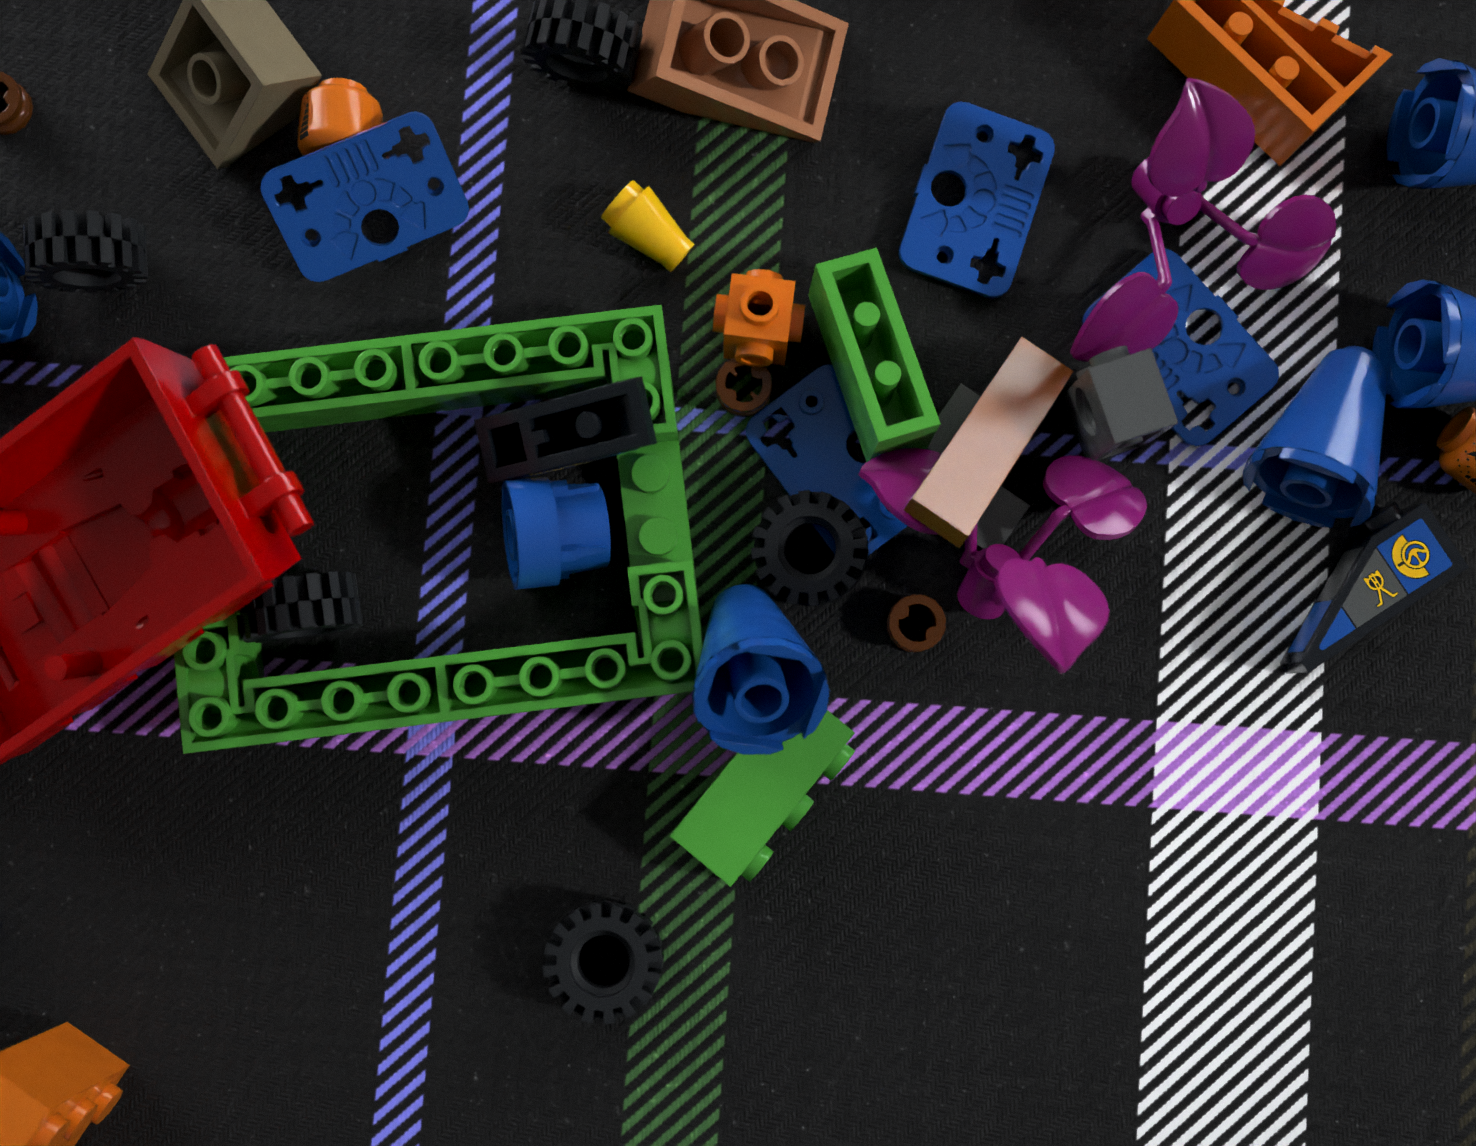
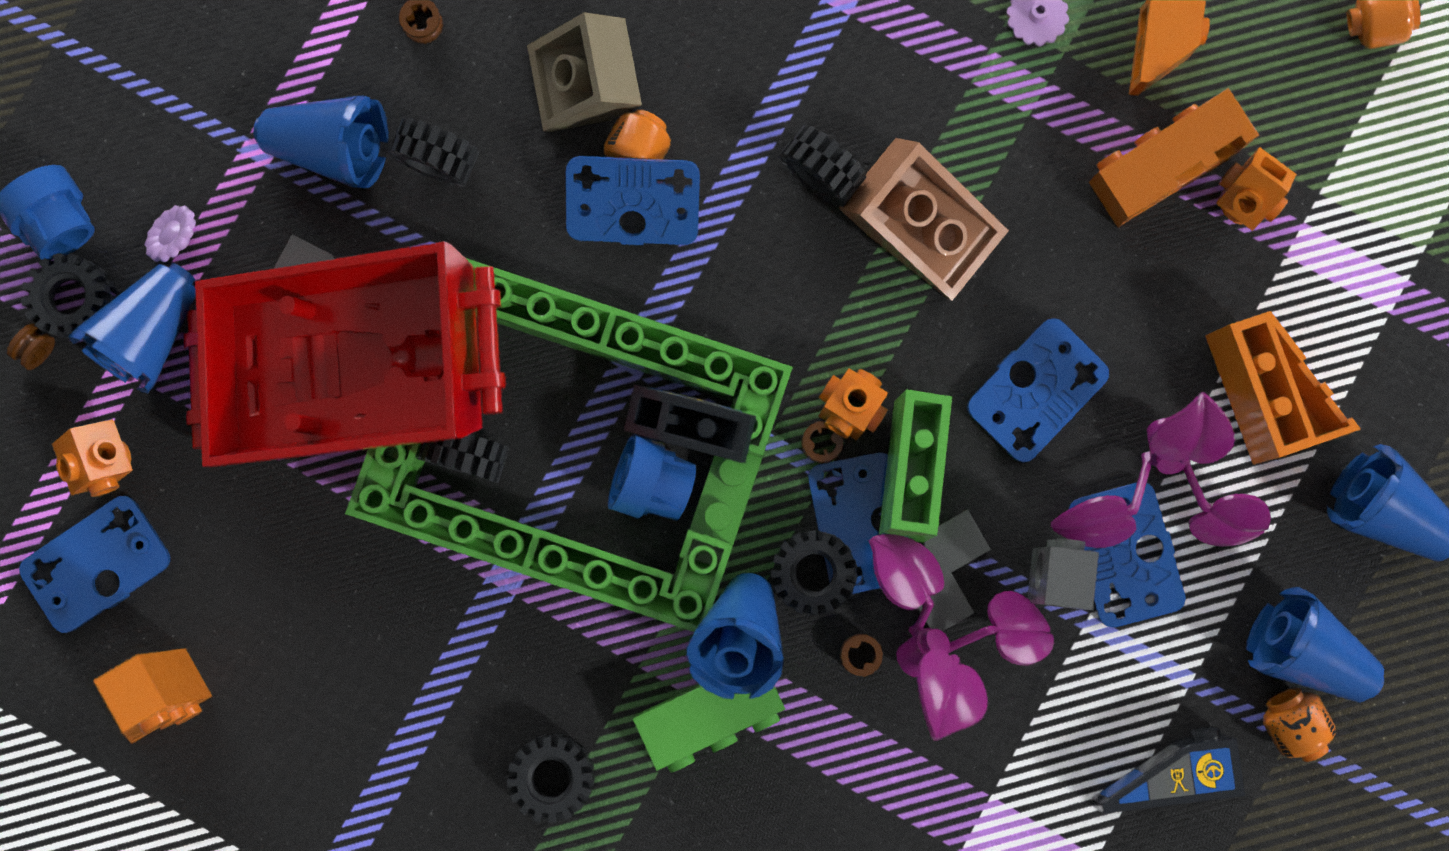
camera: 25 degrees right, 0 degrees up
yellow cone [601,180,695,272] -> none
tile [904,337,1074,548] -> none
blue cone [1243,346,1388,528] -> none

